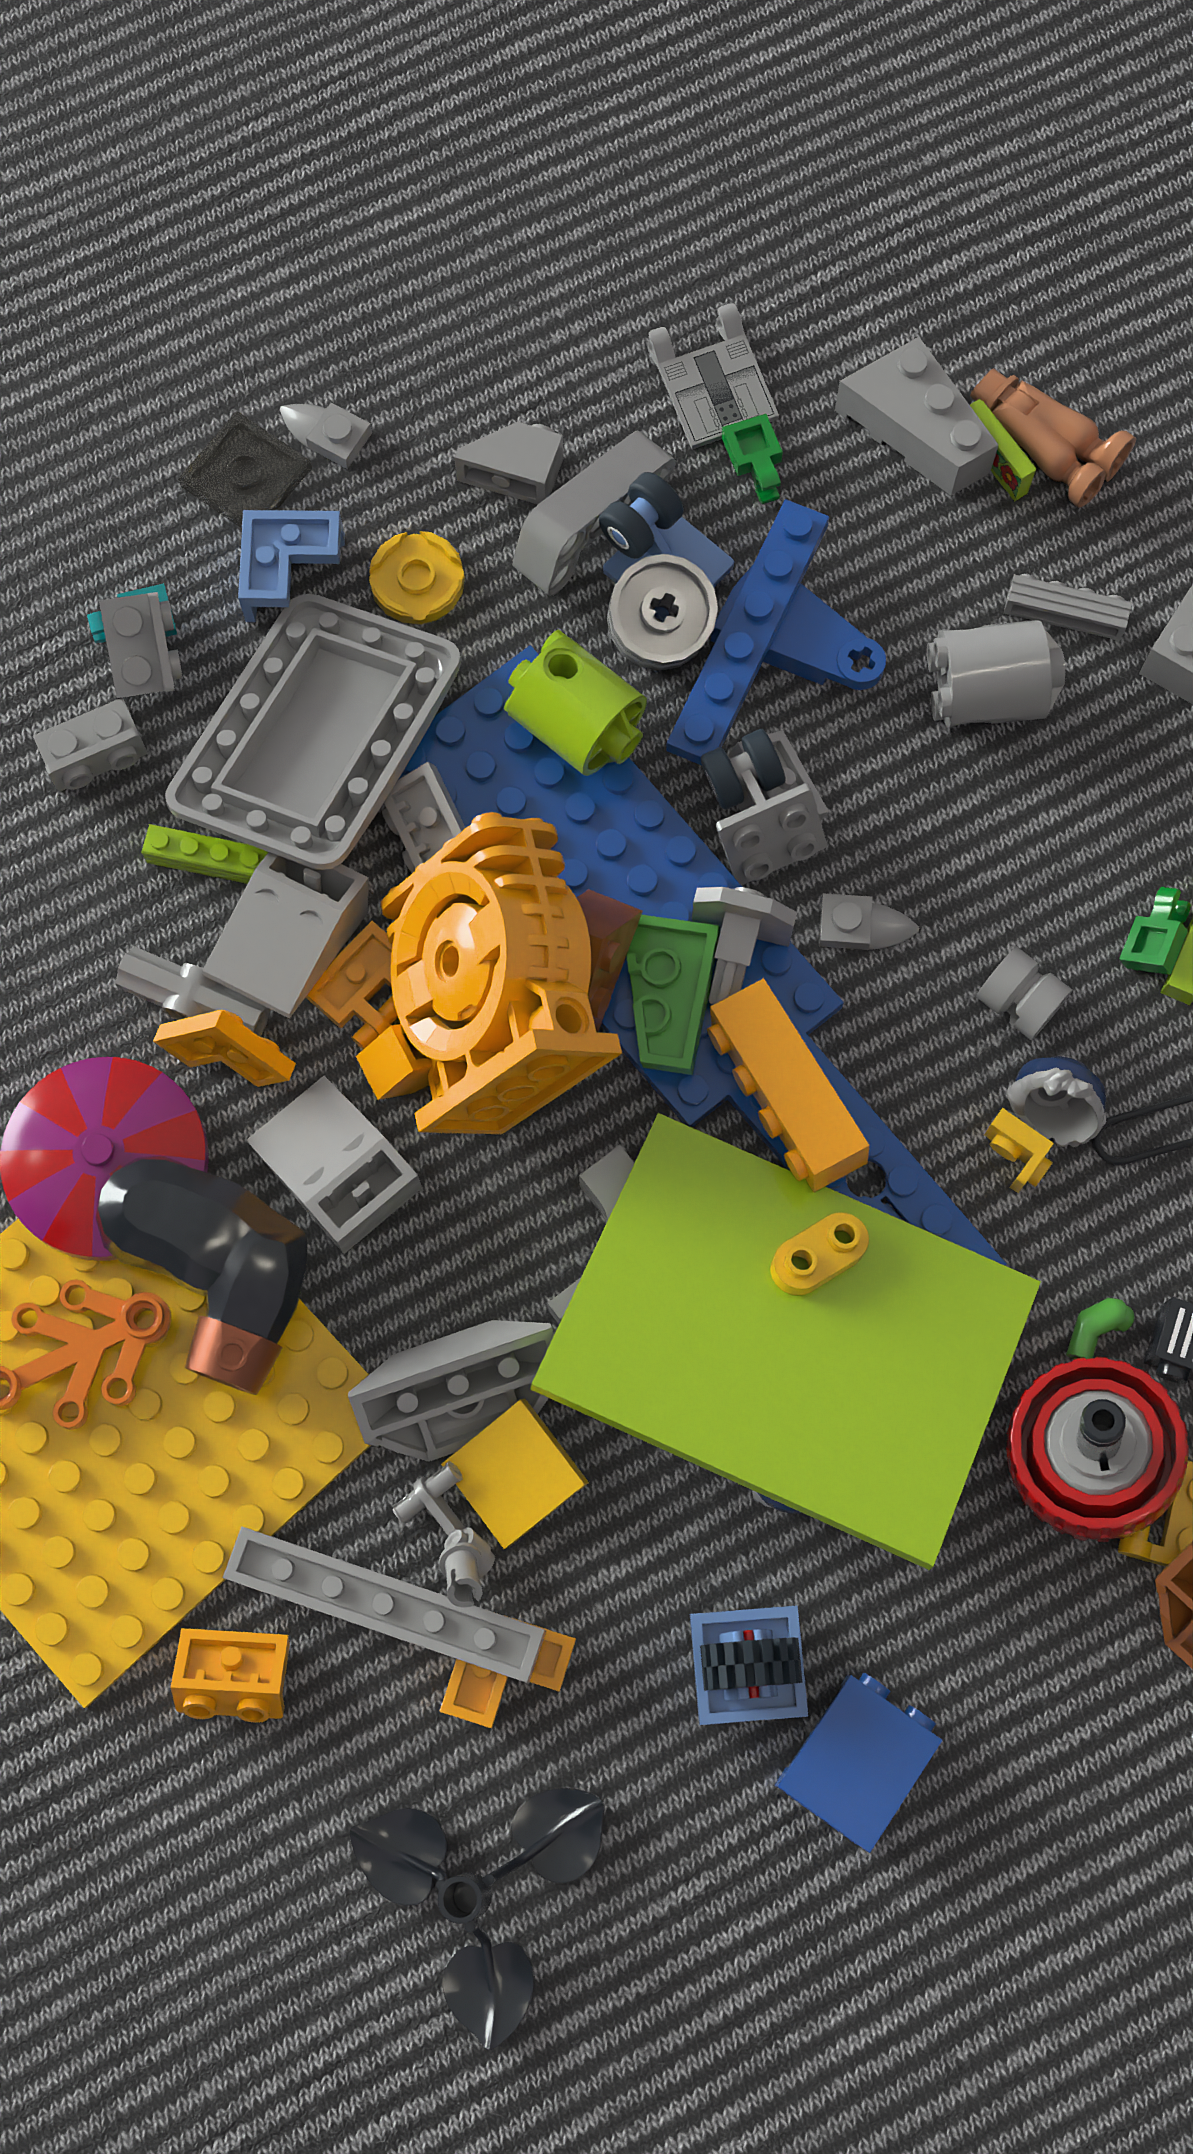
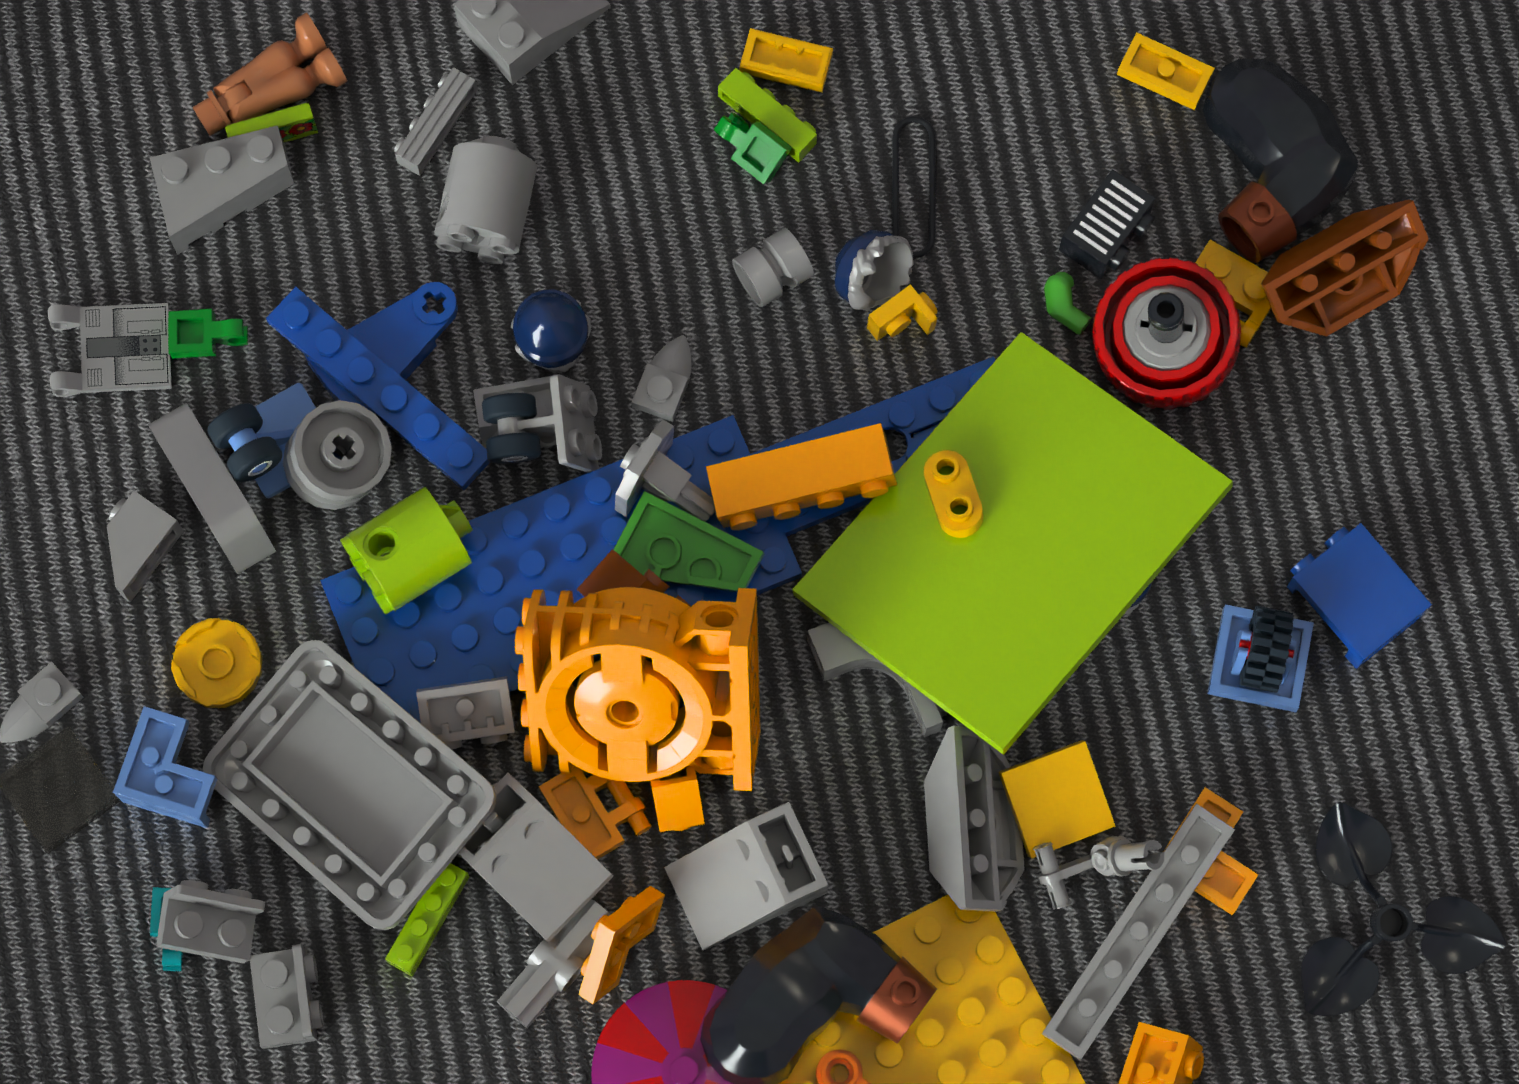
camera: 75 degrees left, 0 degrees up
none -> dark blue hair [511,289,591,372]

